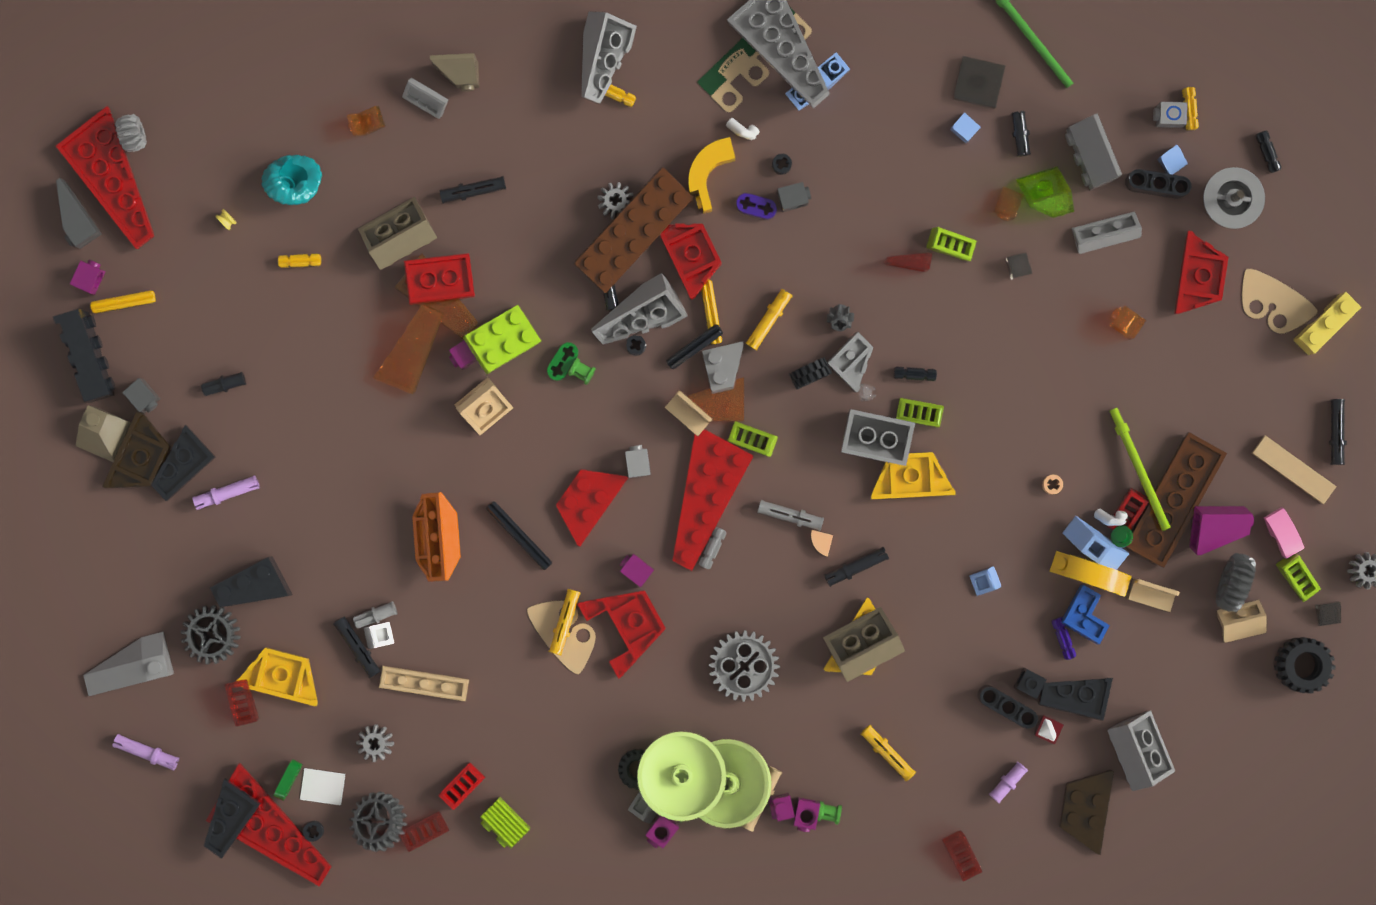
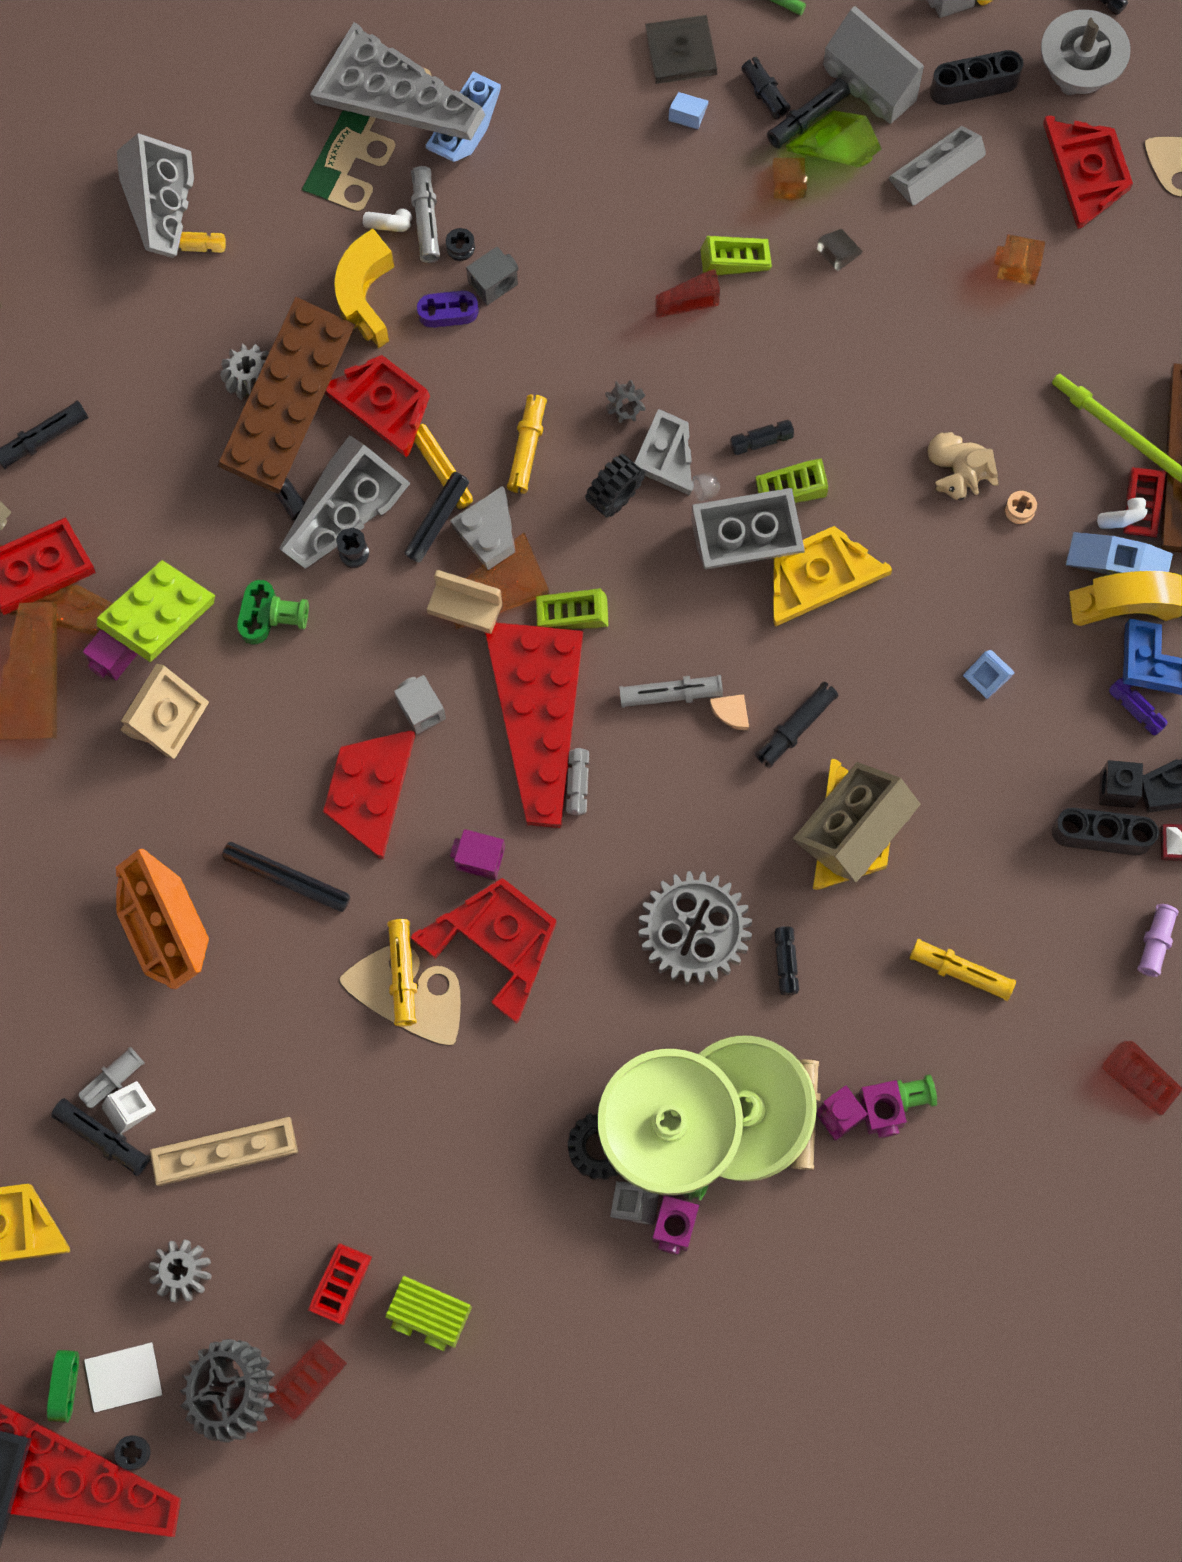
camera: 20 degrees left, 15 degrees down
green plate [1111,526,1133,548] -> none
light blue slope [1157,145,1188,175] -> none
none -> light grey pin [411,166,440,263]
none -> black pin [767,78,850,149]
none -> black axle [774,926,799,996]
none -> tan animal [928,432,998,500]

